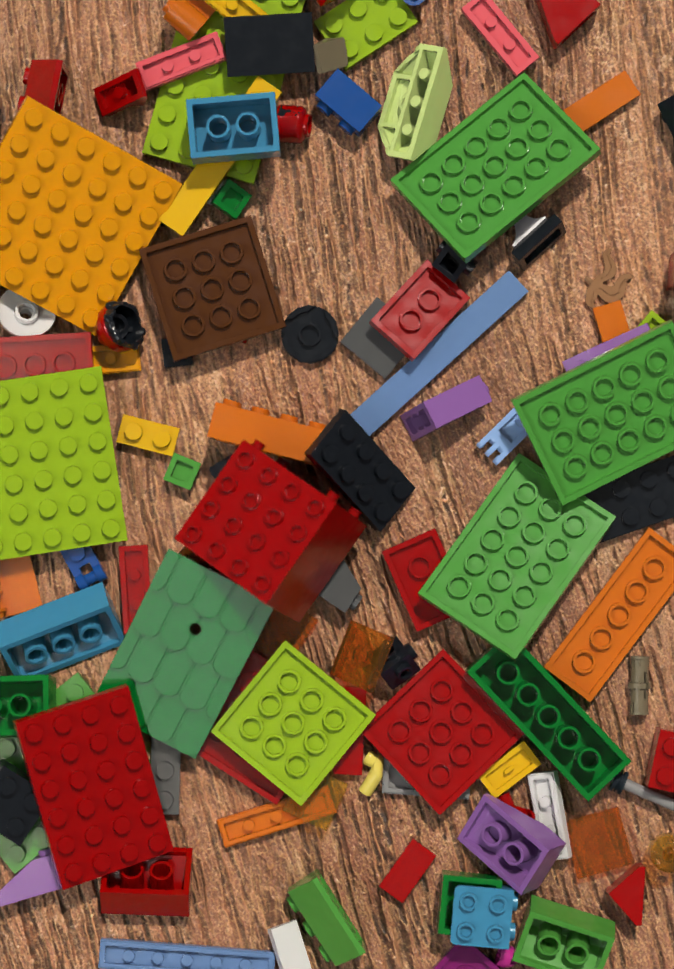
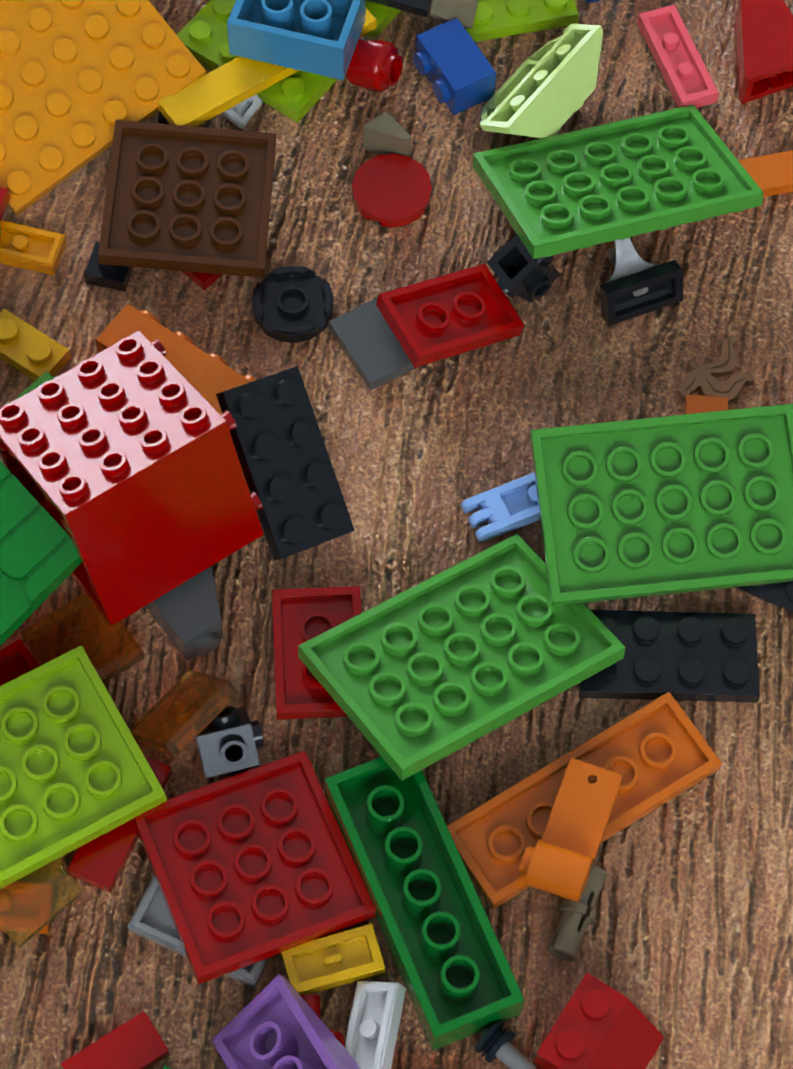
camera: 20 degrees right, 25 degrees down
black hair [96,301,146,353] -> none
green plate [210,179,252,220] -> none
medium blue tile [350,270,529,436] -> none
light yellow arm [359,751,384,796] -> none
medium lavender slope [400,375,492,441] -> none
none -> red tile [352,153,432,228]
none -> dark tan slope [363,111,411,157]
none -> orange door [519,757,623,903]

